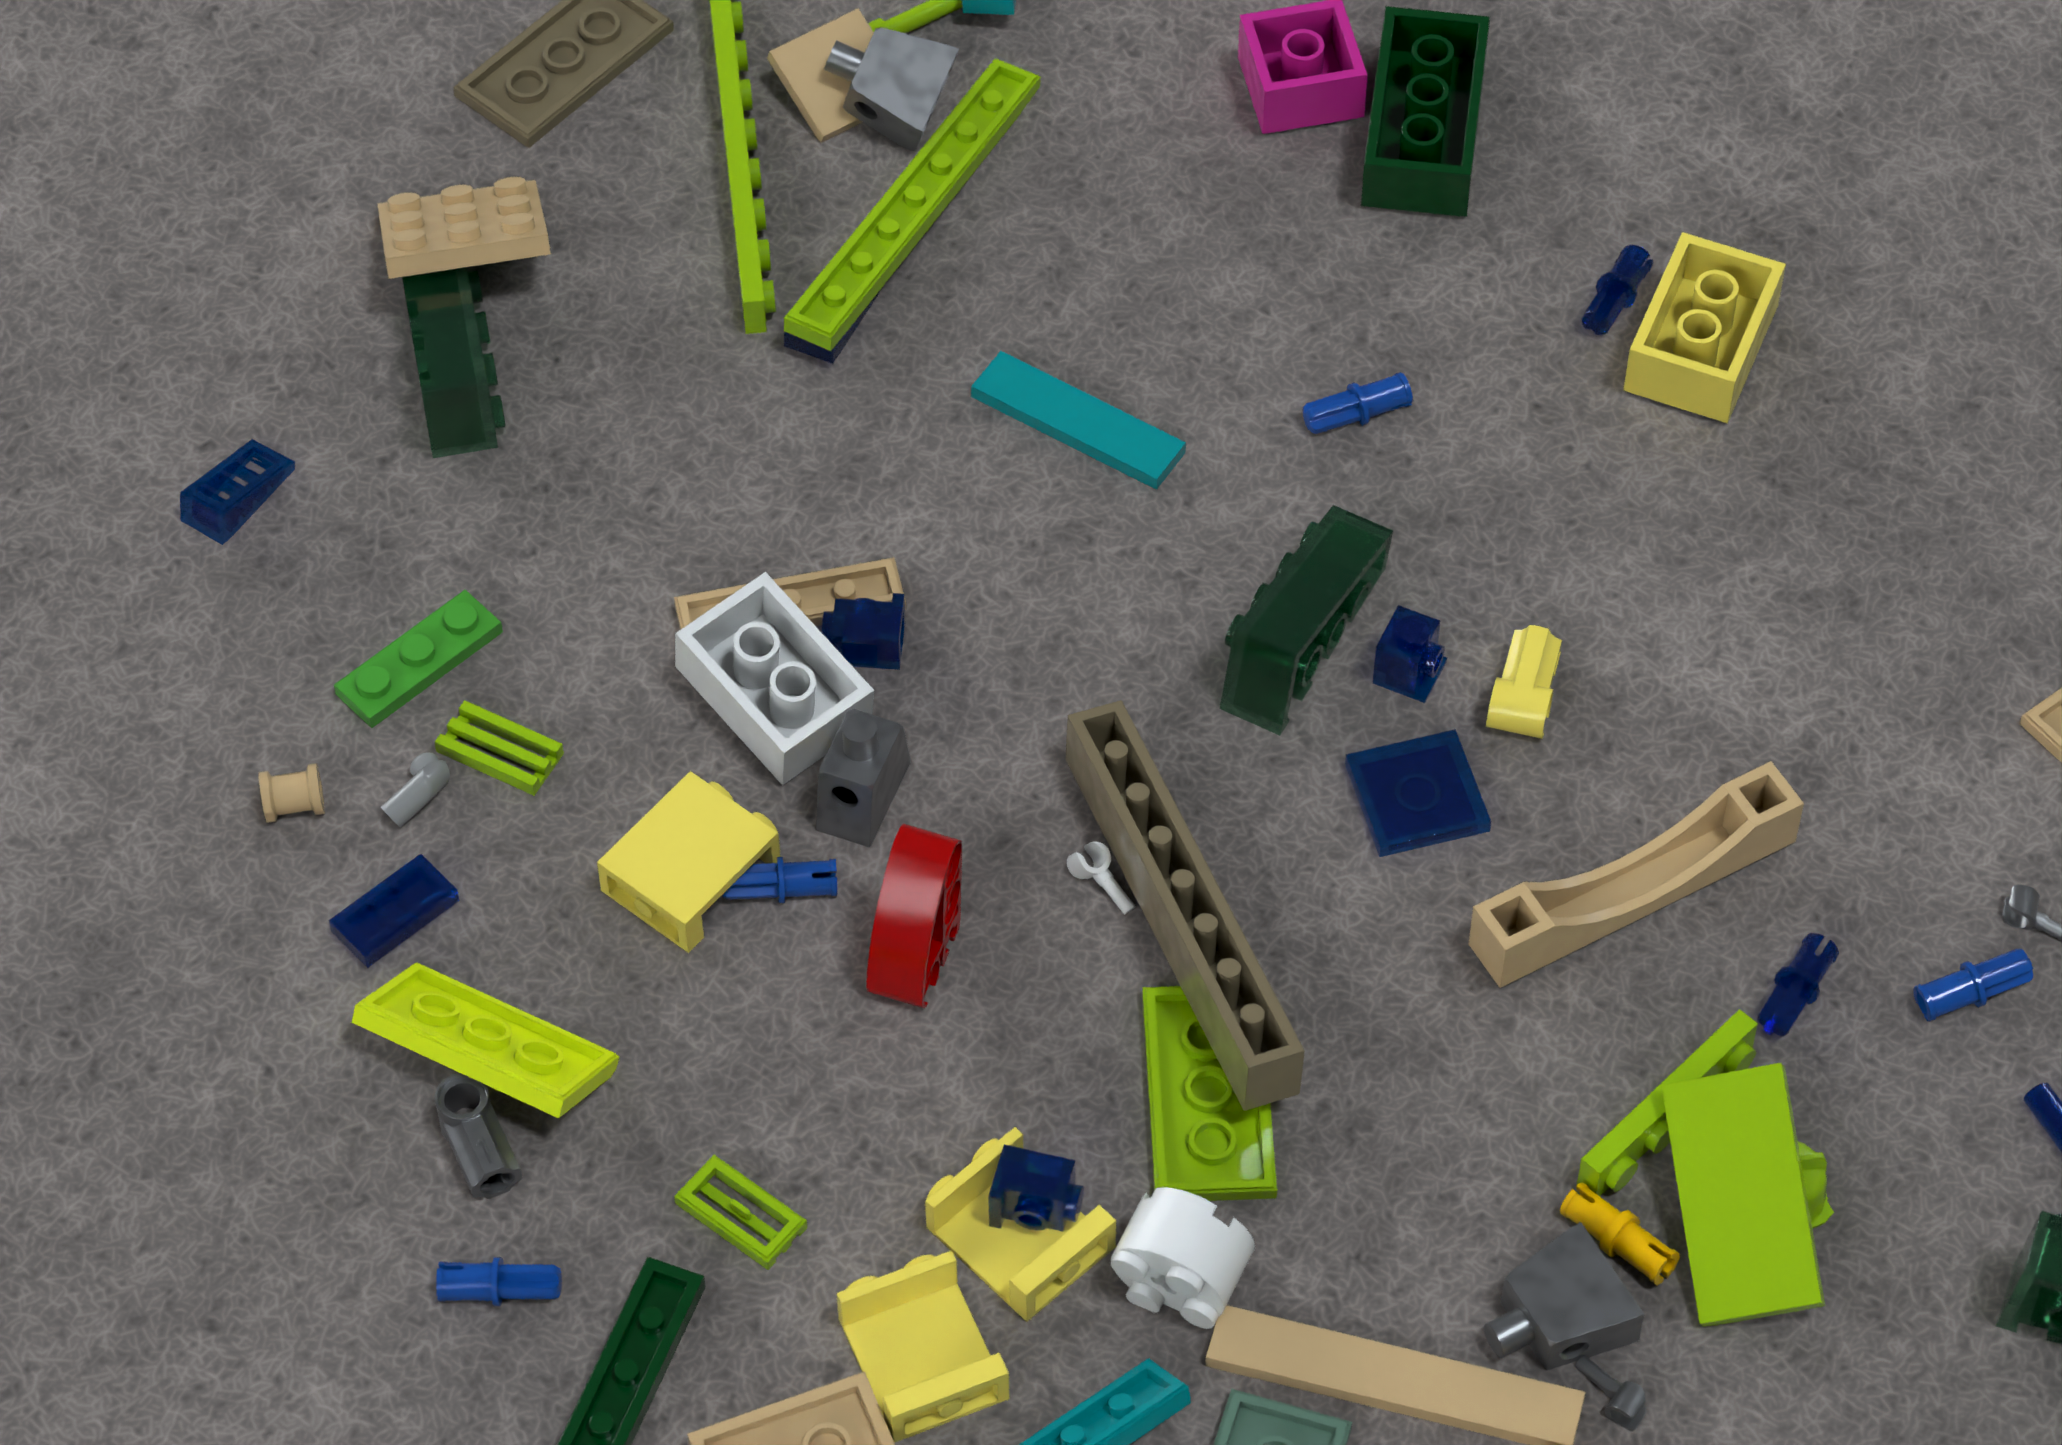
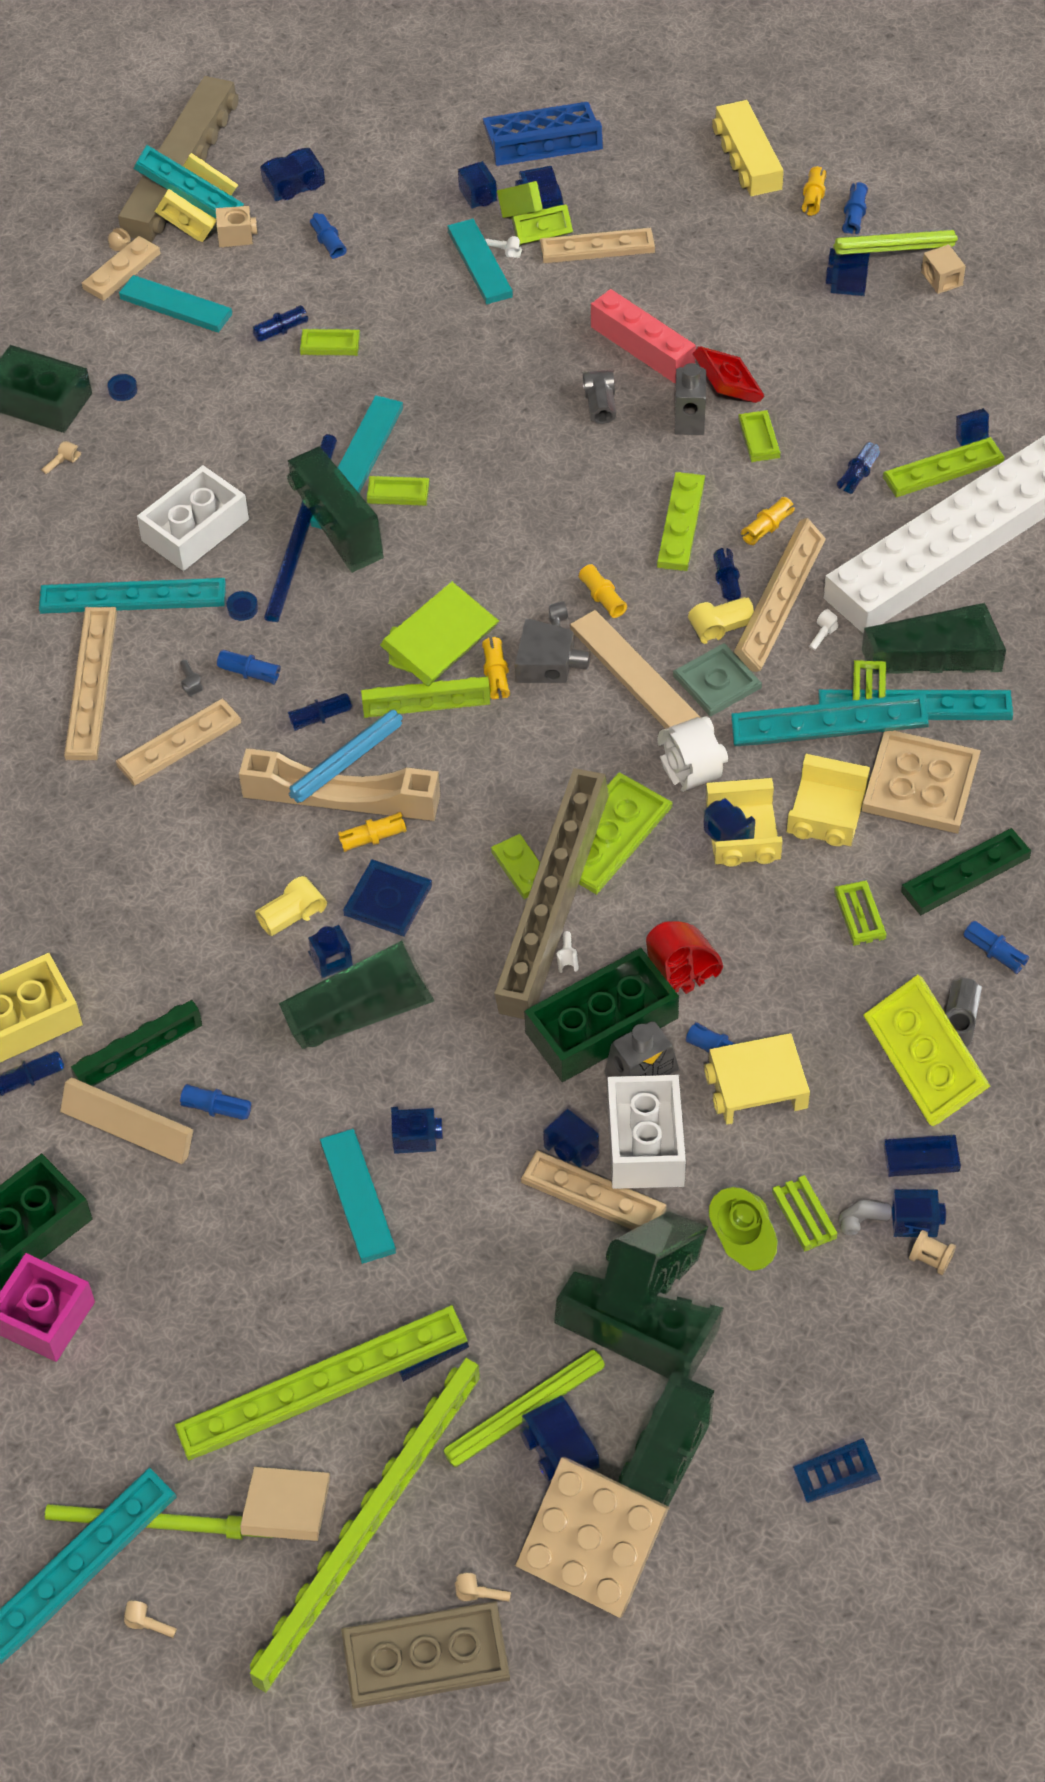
camera: 140 degrees left, 0 degrees up
bright green plate [334,590,503,728] -> none
flat silver torso [824,27,959,151] -> none
none -> tan tile [60,1077,193,1164]
none -> dark green plate [71,1000,203,1086]
none -> tan tile [116,698,241,786]
none -> dark azure axle [289,710,403,803]
none -> yellow pin [338,812,407,852]
none -> clear blue brick [391,1107,443,1154]
none -> lime axle [443,1350,605,1467]
none -> tan hand [455,1573,511,1602]
none -> lime plate [491,834,540,900]
none -> clear blue brick [519,1395,600,1481]
none -> dark green brick [524,948,679,1083]
none -> clear green wedge [554,1272,724,1387]
none -> clear green wedge [596,1211,708,1325]
none -> lime piece [709,1187,778,1271]
none -> clear blue brick [891,1189,946,1237]

